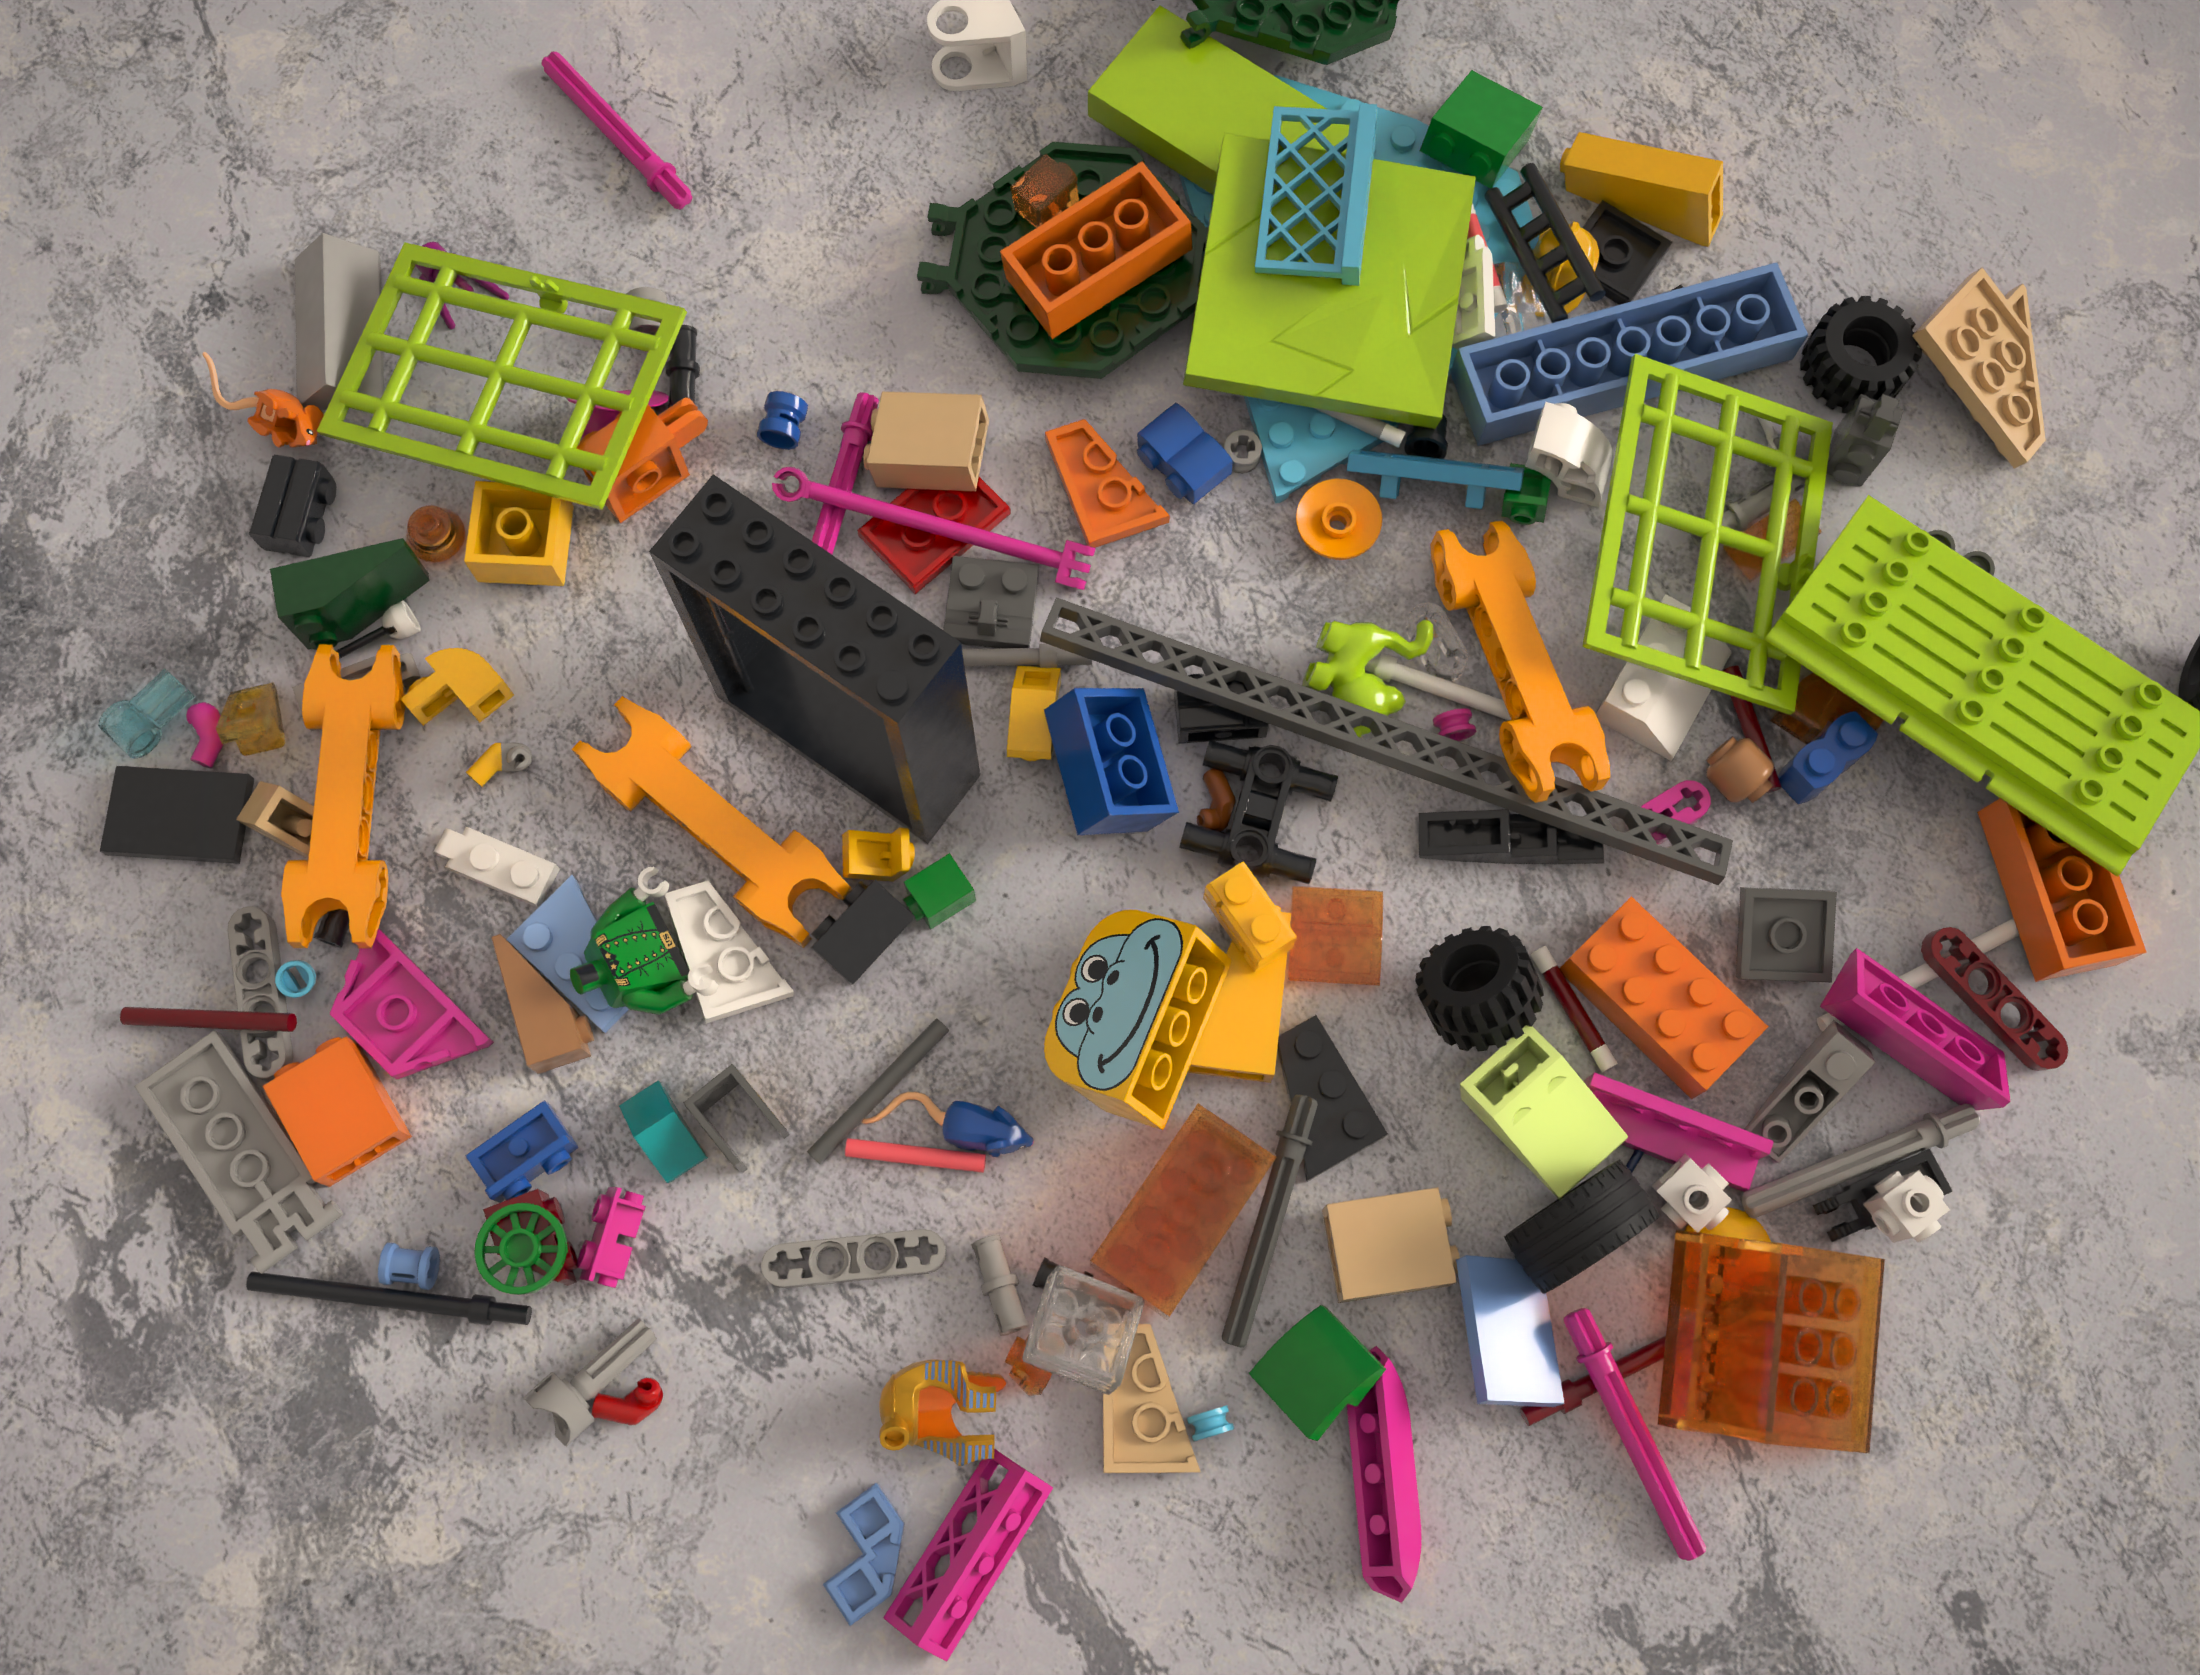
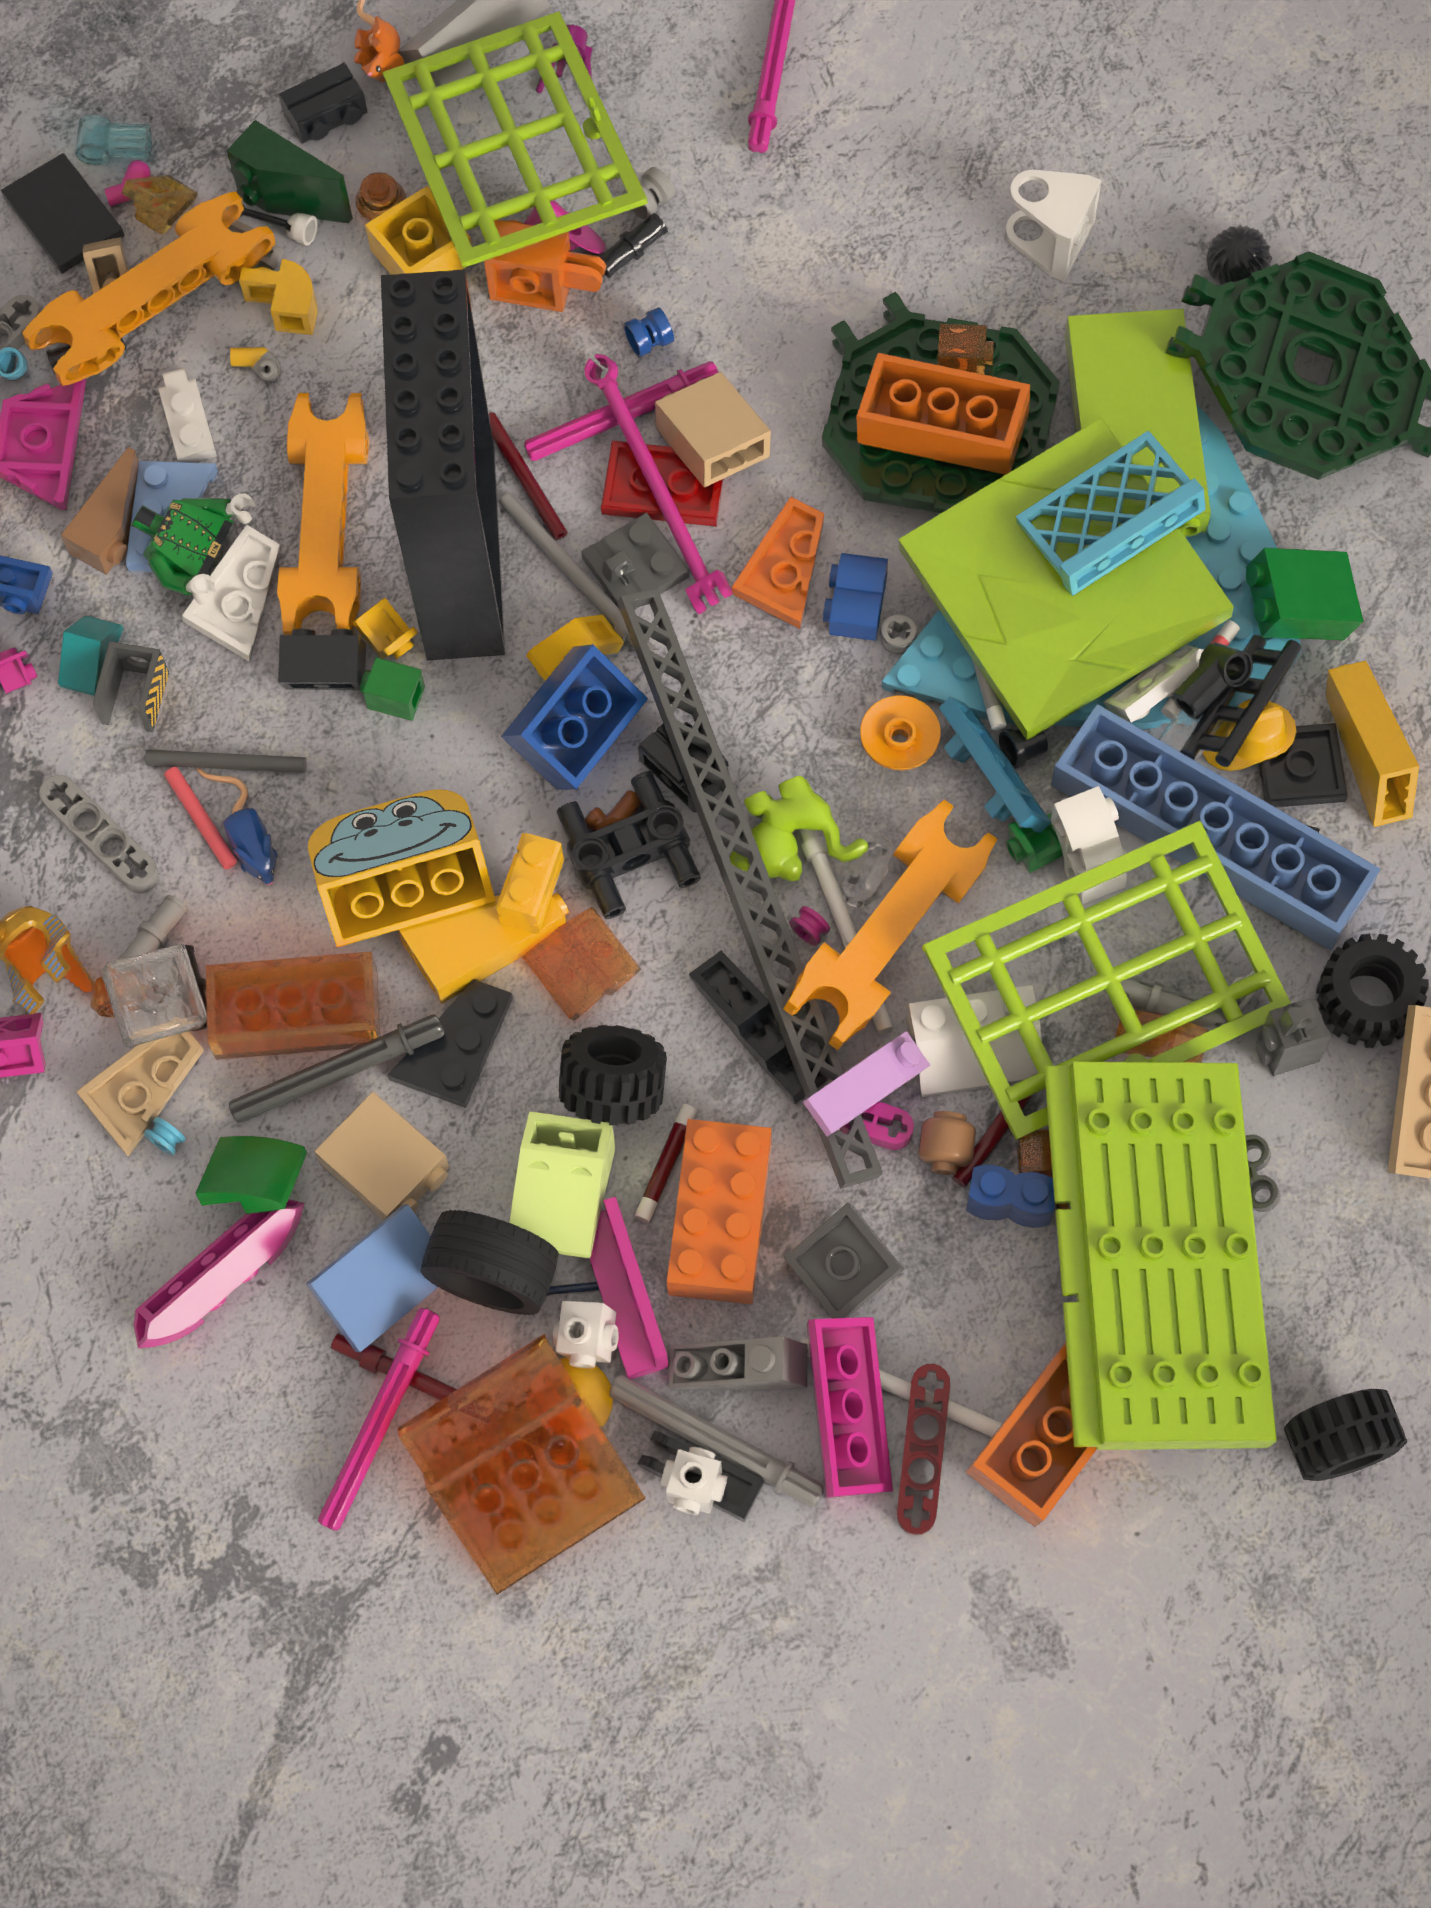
camera: 55 degrees right, 5 degrees down
none -> lavender slope [803,1031,930,1137]
none -> black piece [1172,643,1253,720]

